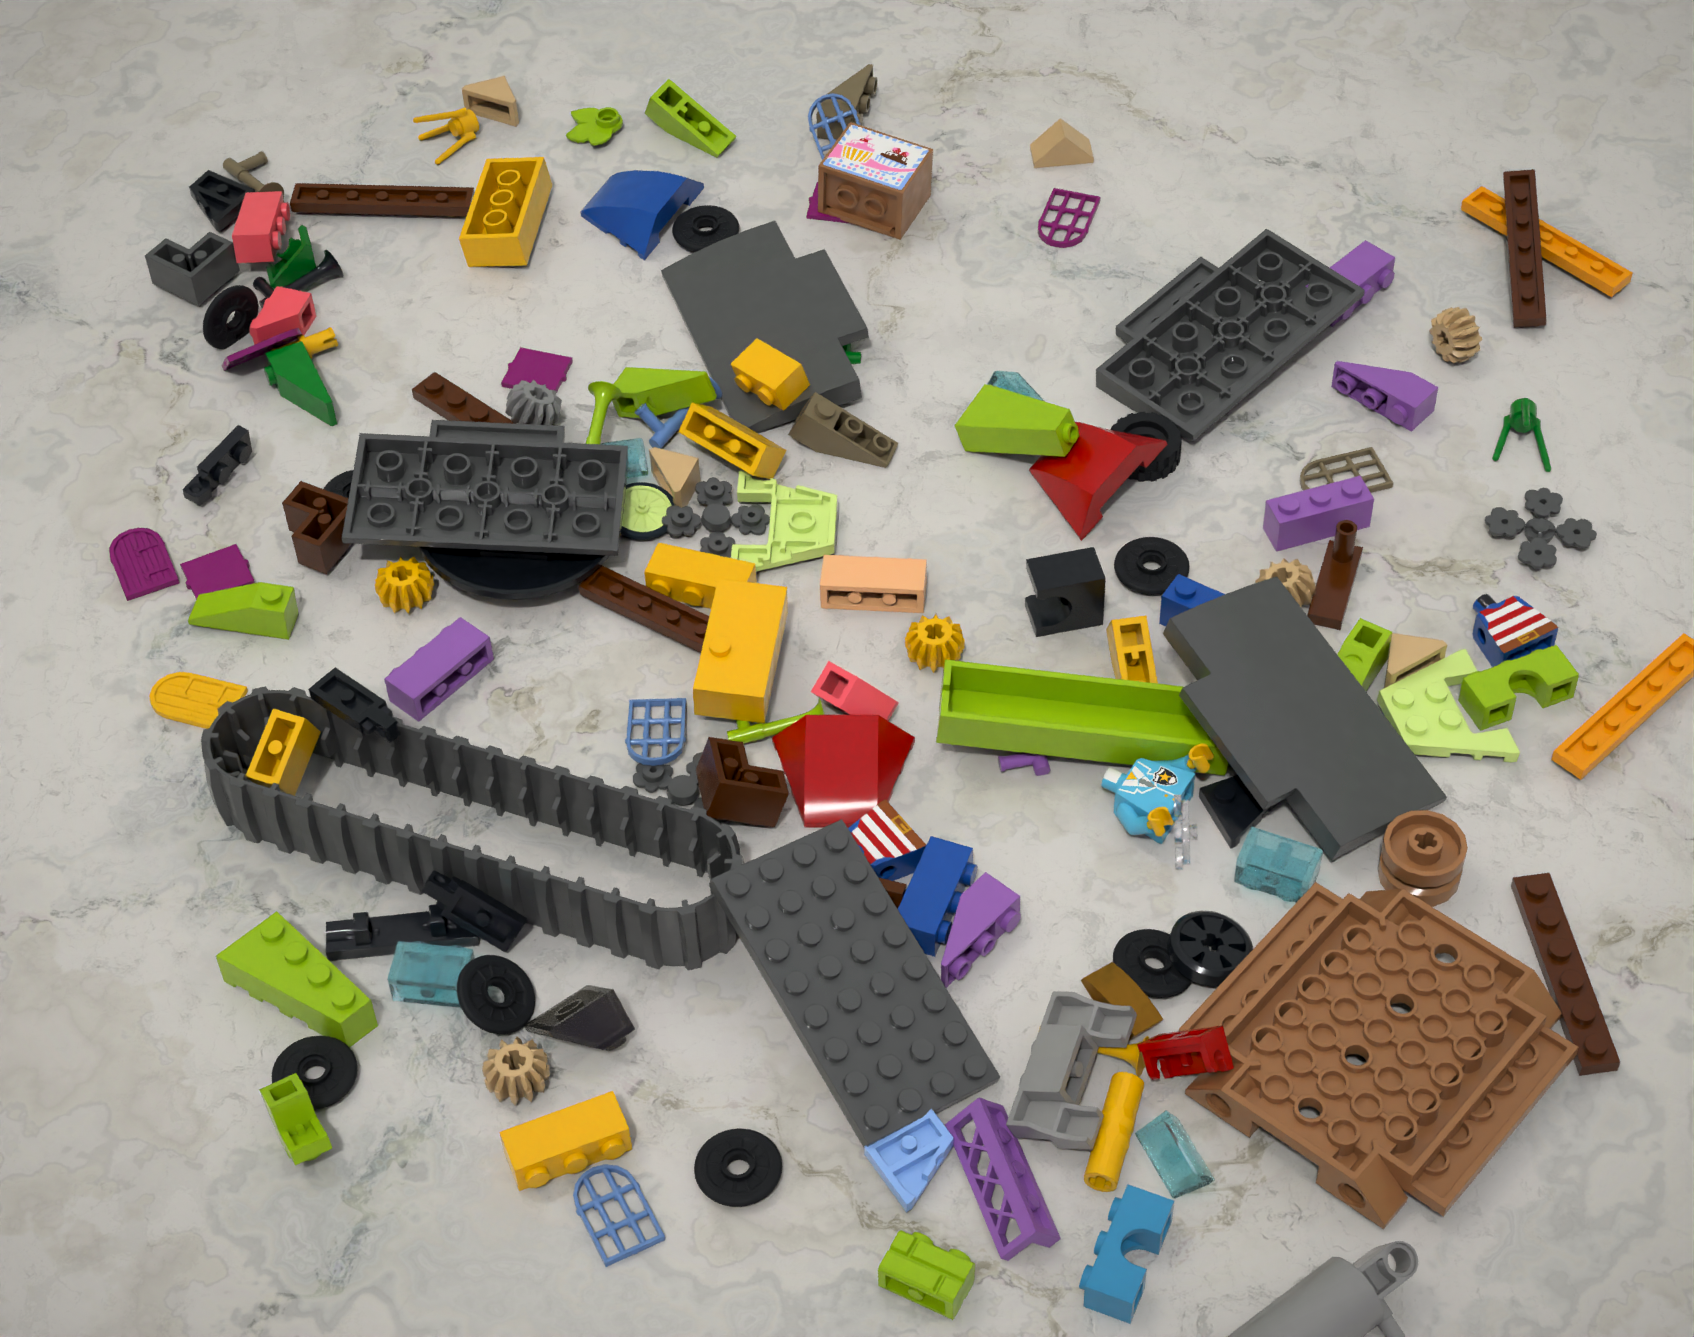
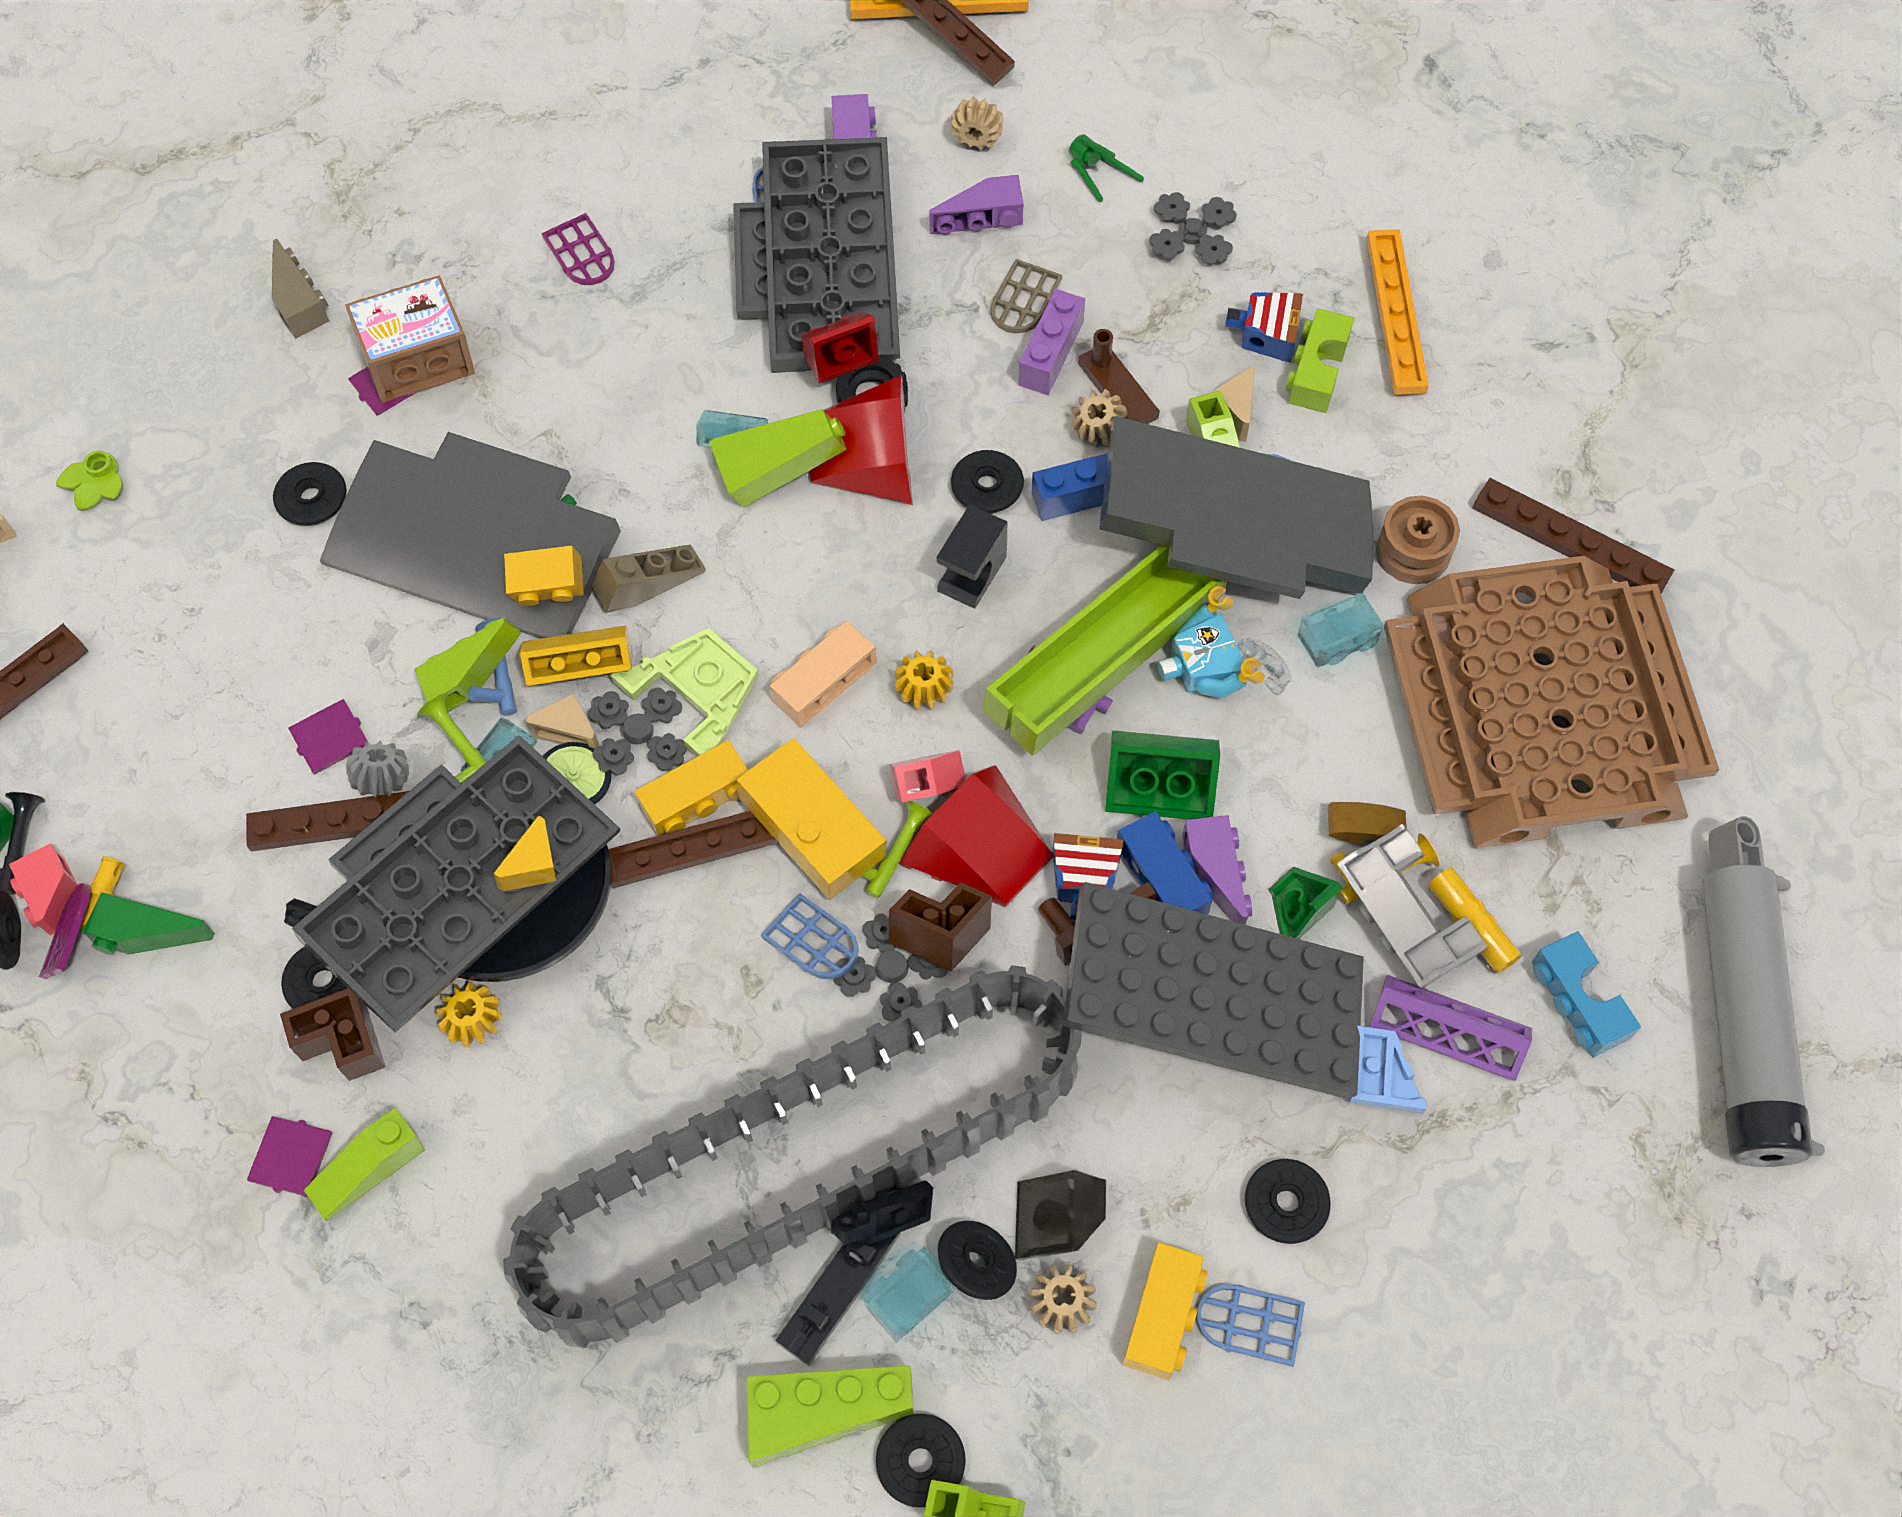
camera: 50 degrees left, 15 degrees up
magenta window [109,528,179,601] -> none
yellow window [149,672,248,729] -> none
black hinge [183,425,252,506] -> none
yellow brick [246,709,321,796] -> none
black hinge [308,667,401,743] -> none
medium lavender brick [384,617,494,722] -> none
yellow brick [459,157,552,267] -> none
blue wedge [580,170,704,261] -> none
lime slope [644,79,736,158] -> none
medium blue window [808,93,860,160] -> none
lime brick [878,1230,975,1320] -> none
tan slope [1030,118,1094,168] -> none
yellow slope [1106,615,1158,684] -> none
black wheel [1113,929,1193,998] -> none
clear light blue slope [1135,1110,1215,1199] -> none
red hinge [1137,1025,1234,1080] -> none
black wheel [1167,911,1253,987] -> none
black wing [1199,775,1279,849] -> none
yellowish green wing [1377,649,1520,762] -> none
none -> yellow slope [494,815,556,891]
none -> red slope [801,312,879,384]
none -> green slope [1105,730,1221,819]
none -> green slope [1268,866,1342,939]

